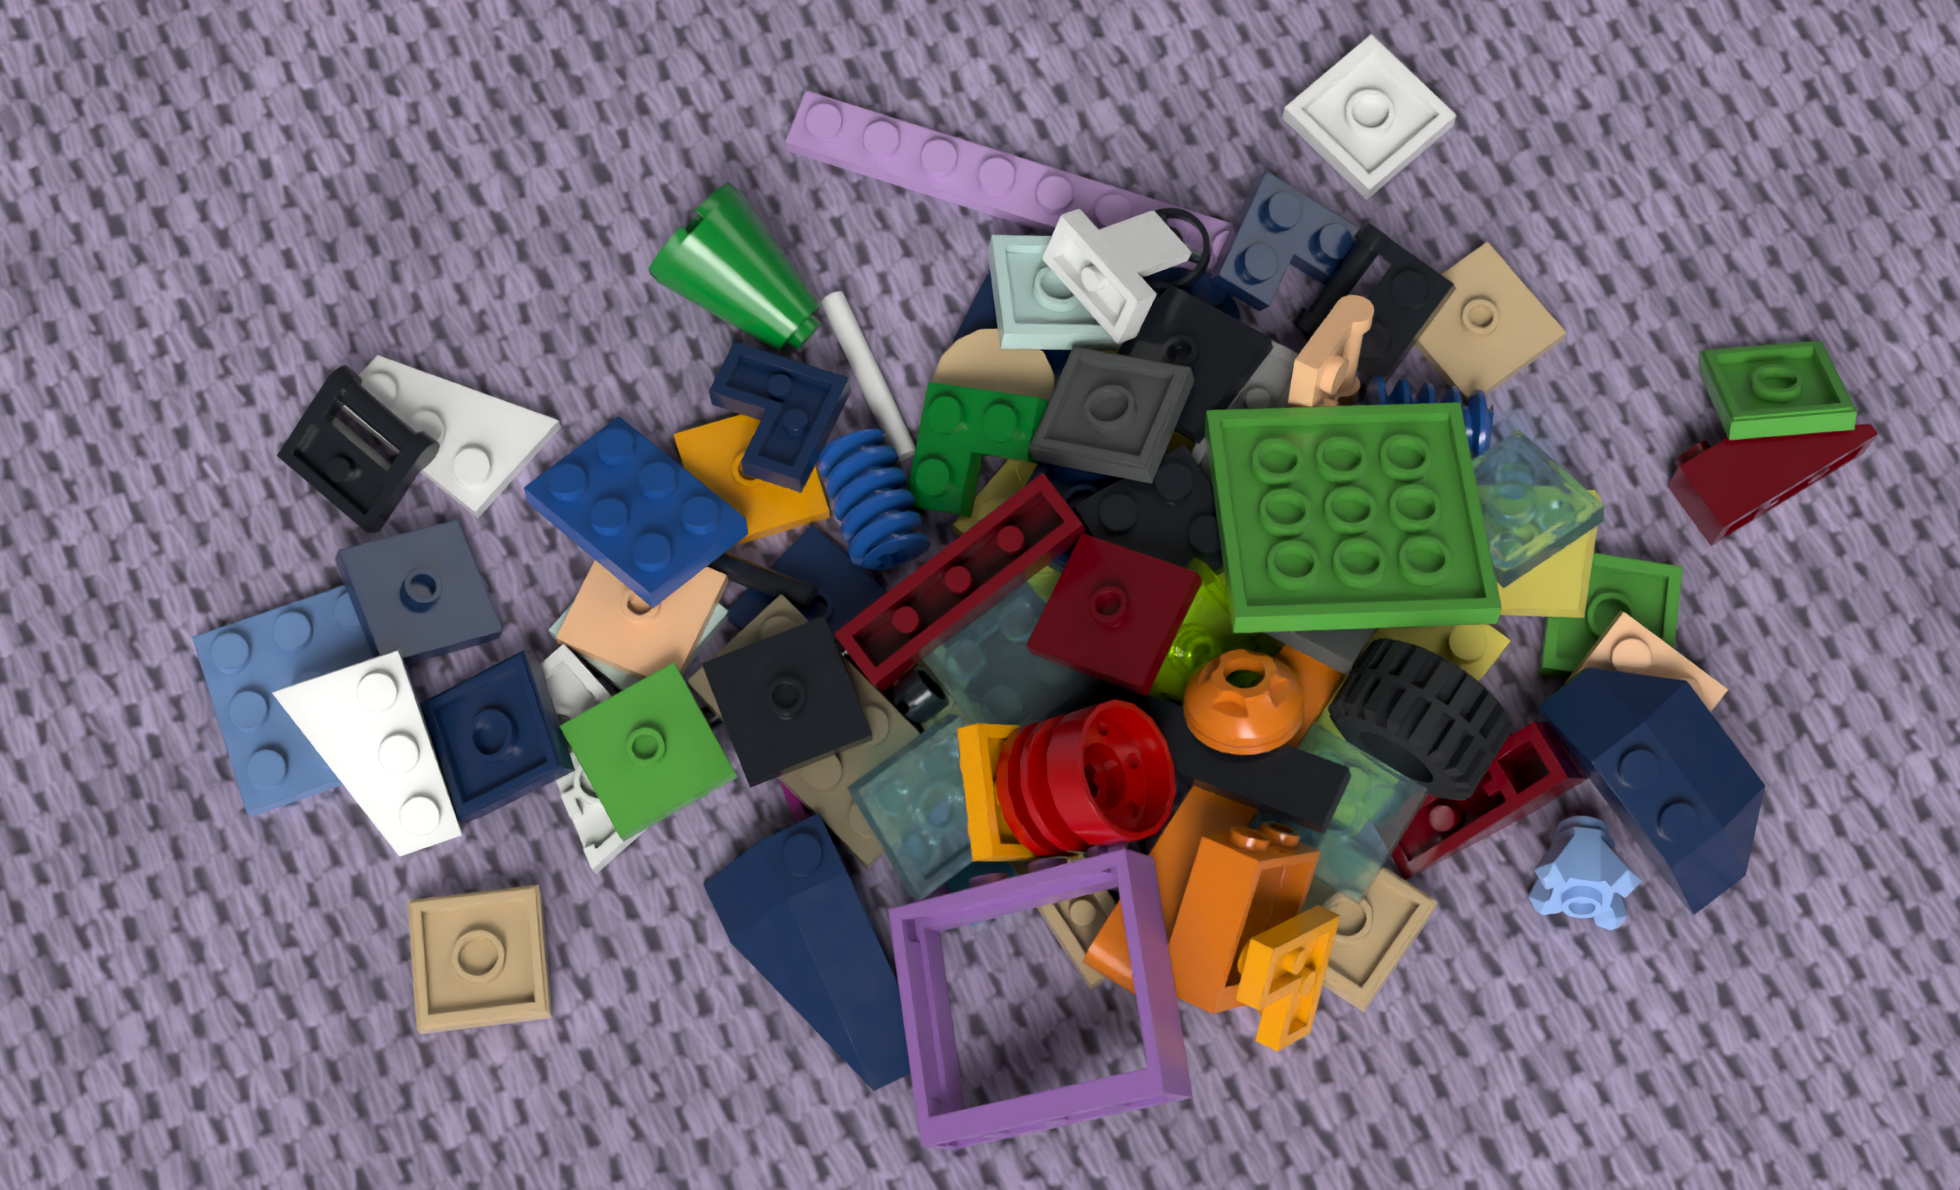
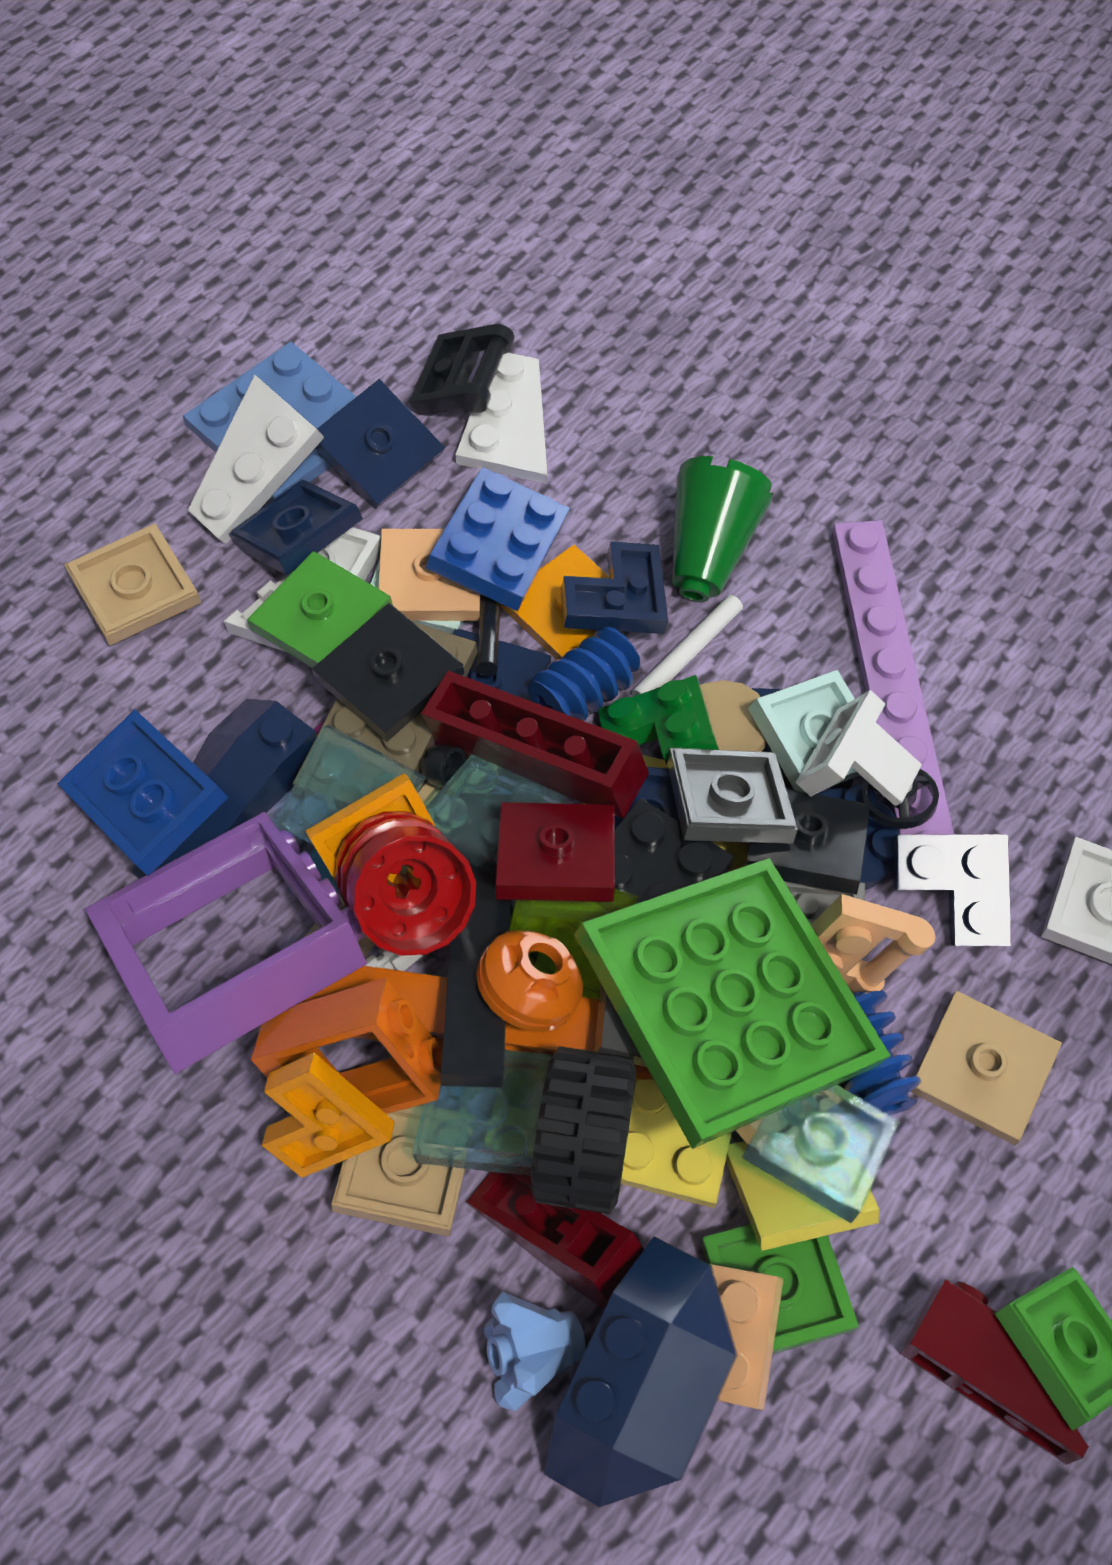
camera: 65 degrees right, 10 degrees down
black plate [1291,221,1456,384] -> none
none -> blue plate [57,709,229,876]

